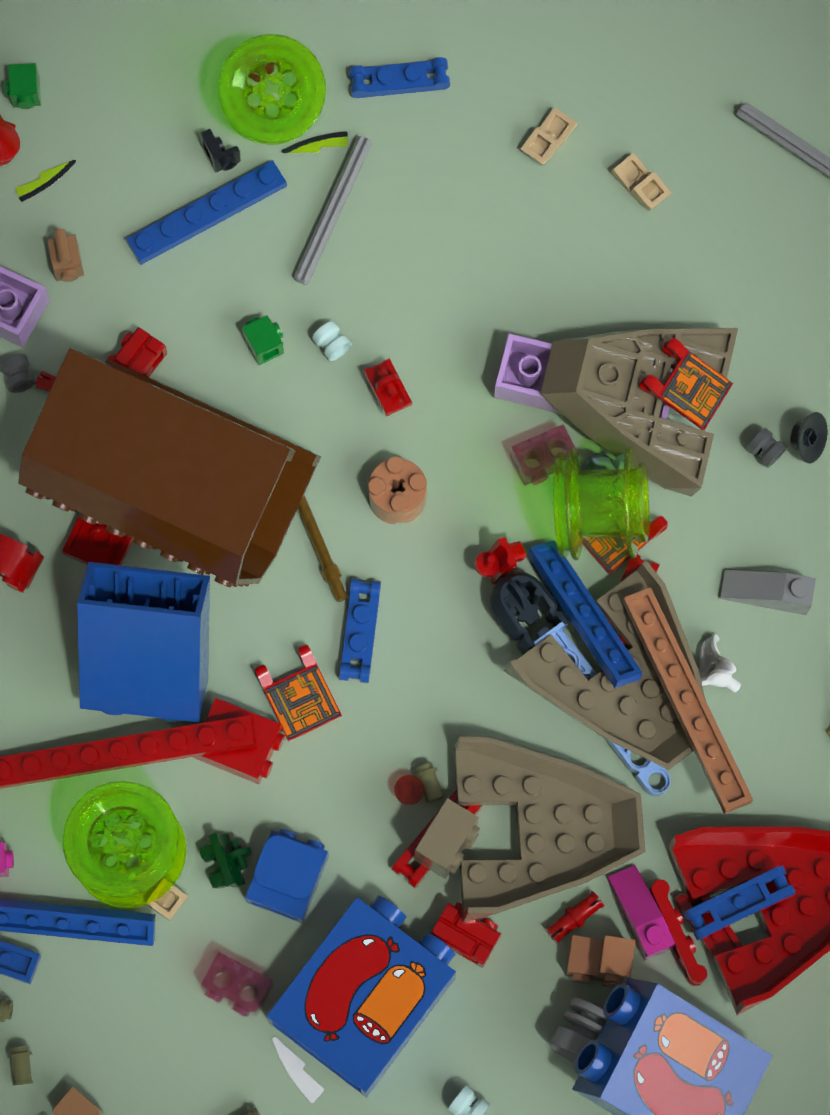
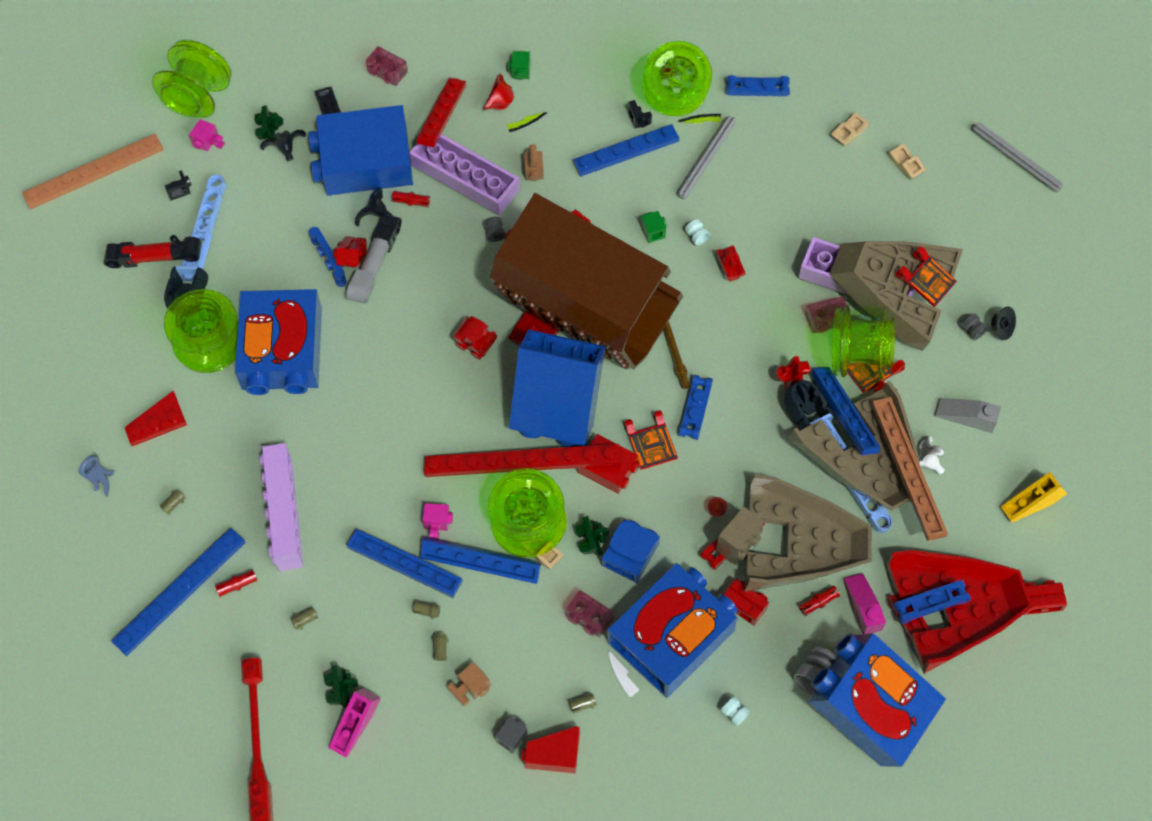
camera: 10 degrees right, 10 degrees down
nougat brick [368,457,427,524] -> none
olive pin [414,763,444,803] -> none
nougat brick [566,935,636,988] -> none
red plate [650,879,708,986] -> none

